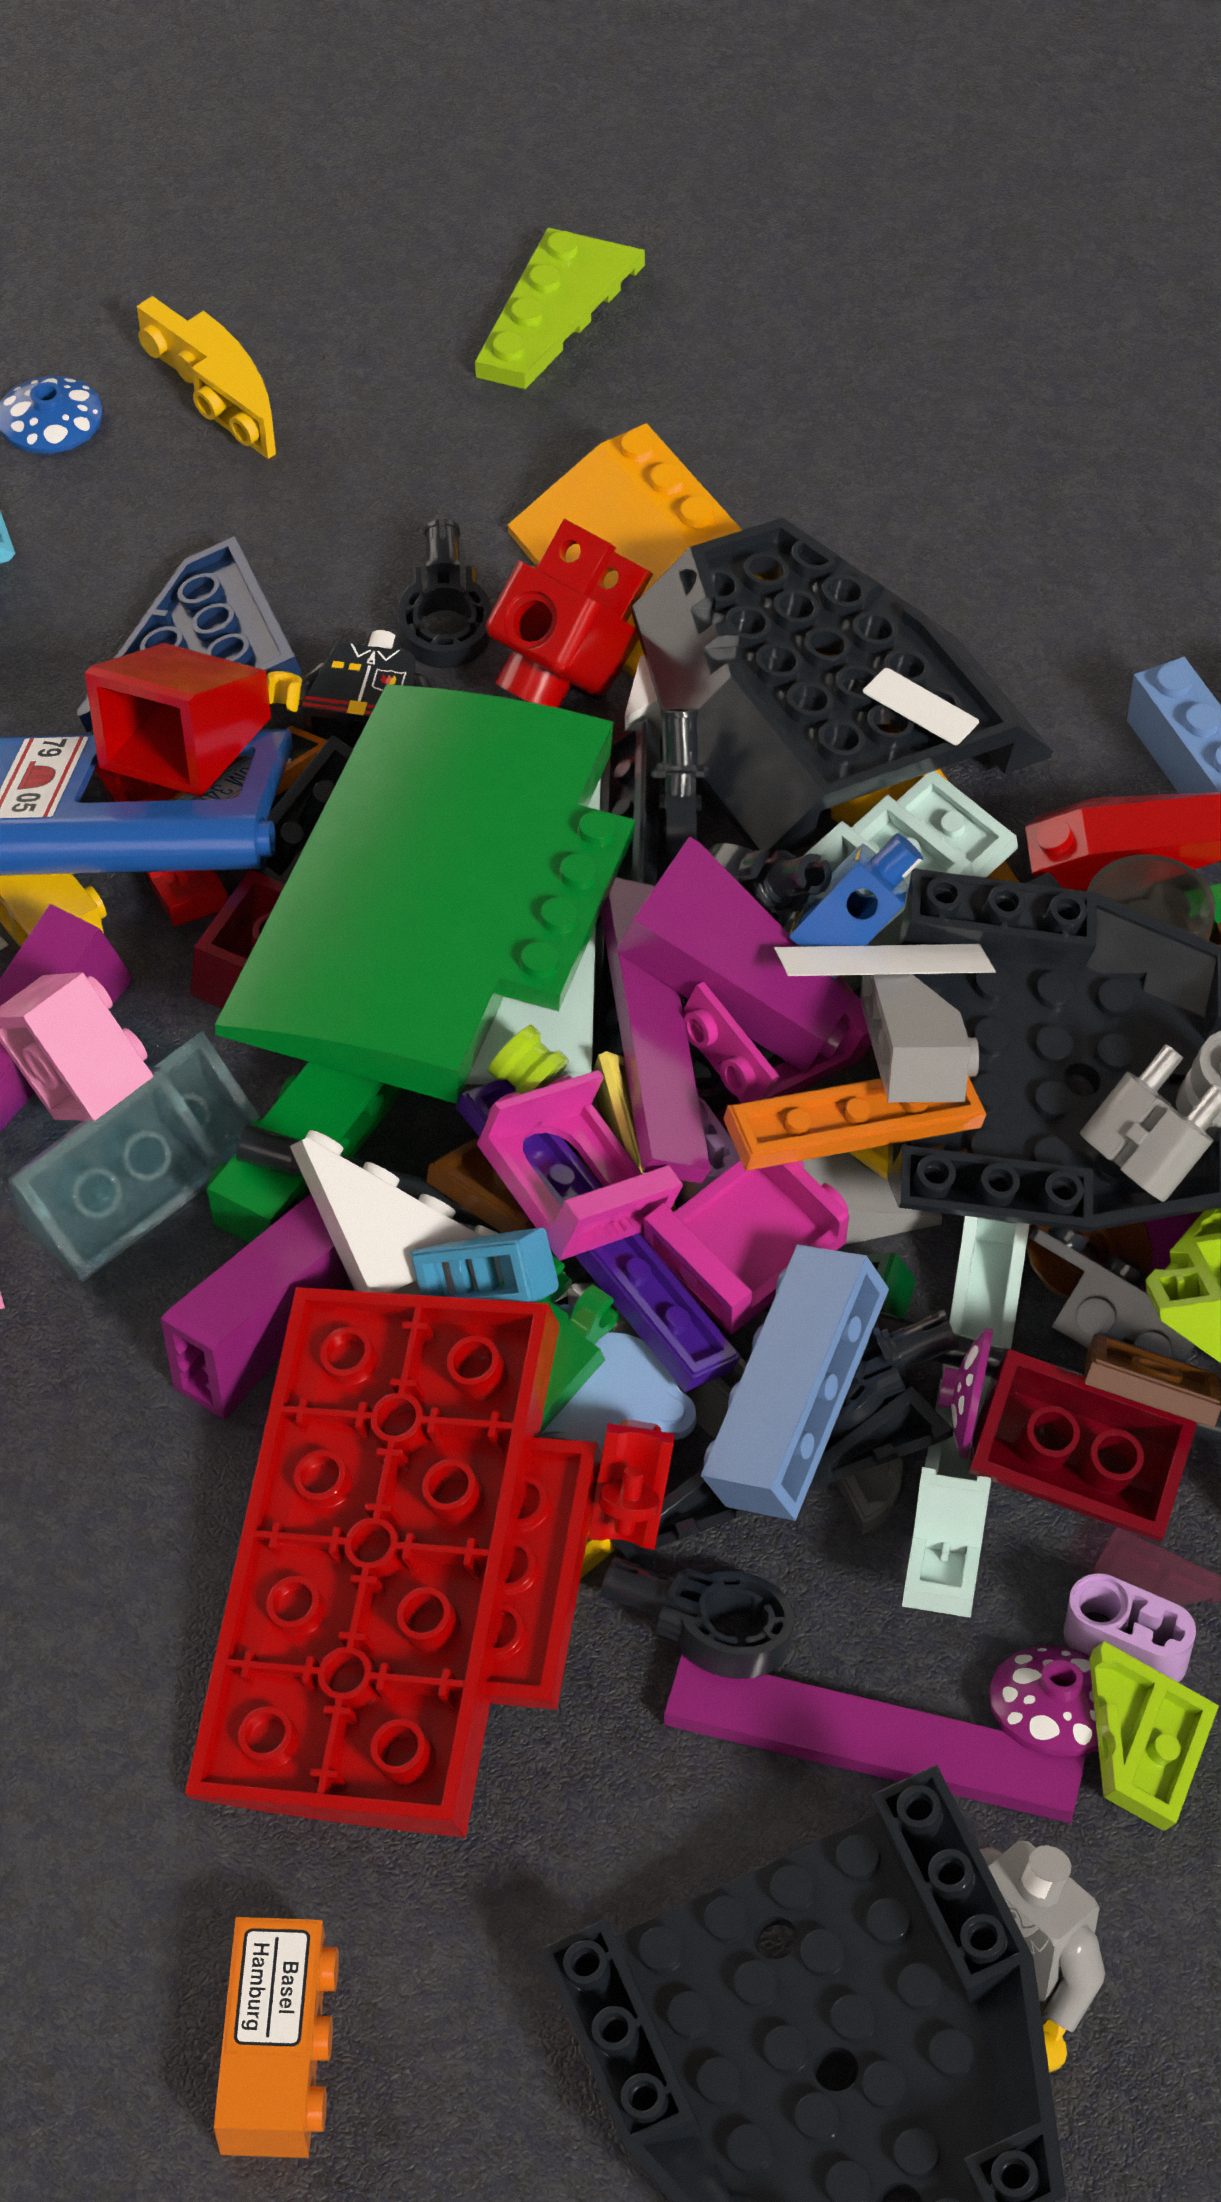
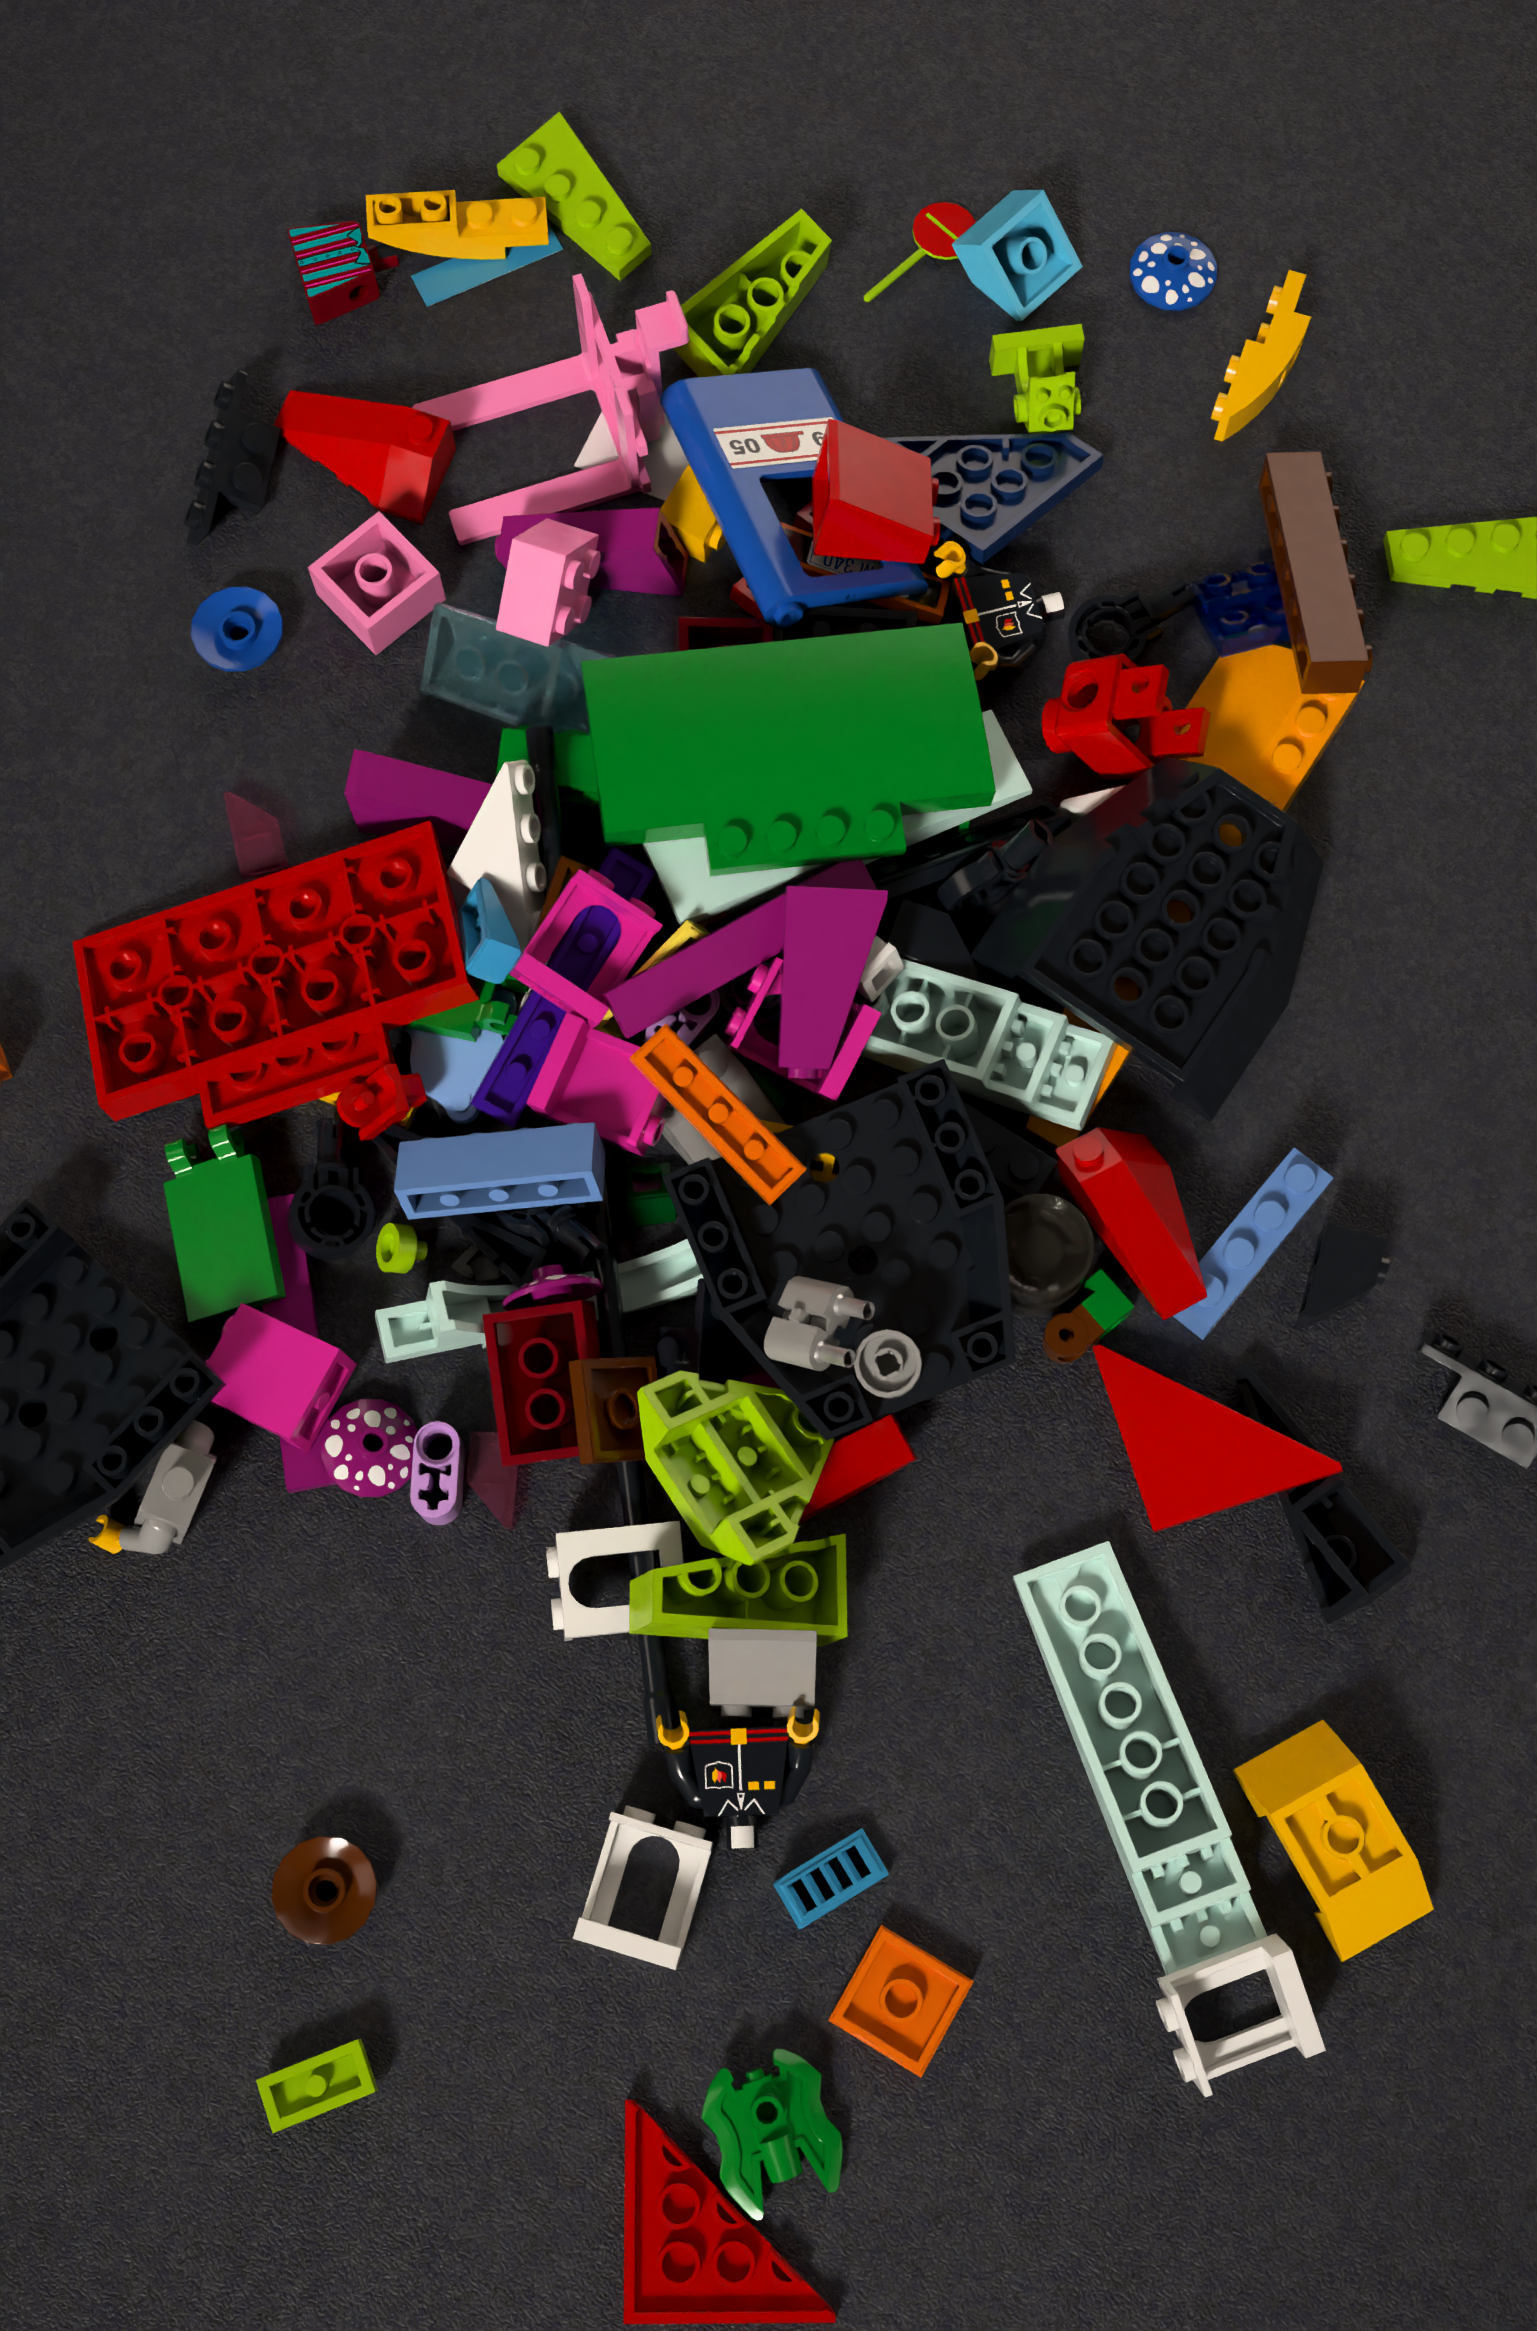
camera: 65 degrees right, 20 degrees up
lime wheel [488,1024,569,1094] -> none
black pin [709,843,832,928] -> none
white sticker [774,944,996,976] -> none
blue torso [789,833,923,979] -> none
light grey slope [860,974,979,1103] -> none
white sticker [863,668,979,745] -> none
lime wing [1089,1641,1219,1831] -> none
none -> green tile [163,1124,286,1325]
none -> dark pink panel [206,1303,357,1453]
none -> clear pink tile [223,792,289,878]
none -> lime tile [376,1223,428,1274]
none -> lime tile [989,324,1085,434]
none -> clear blue slope [1188,562,1290,658]
none -> reddish brown brick [1258,452,1373,694]

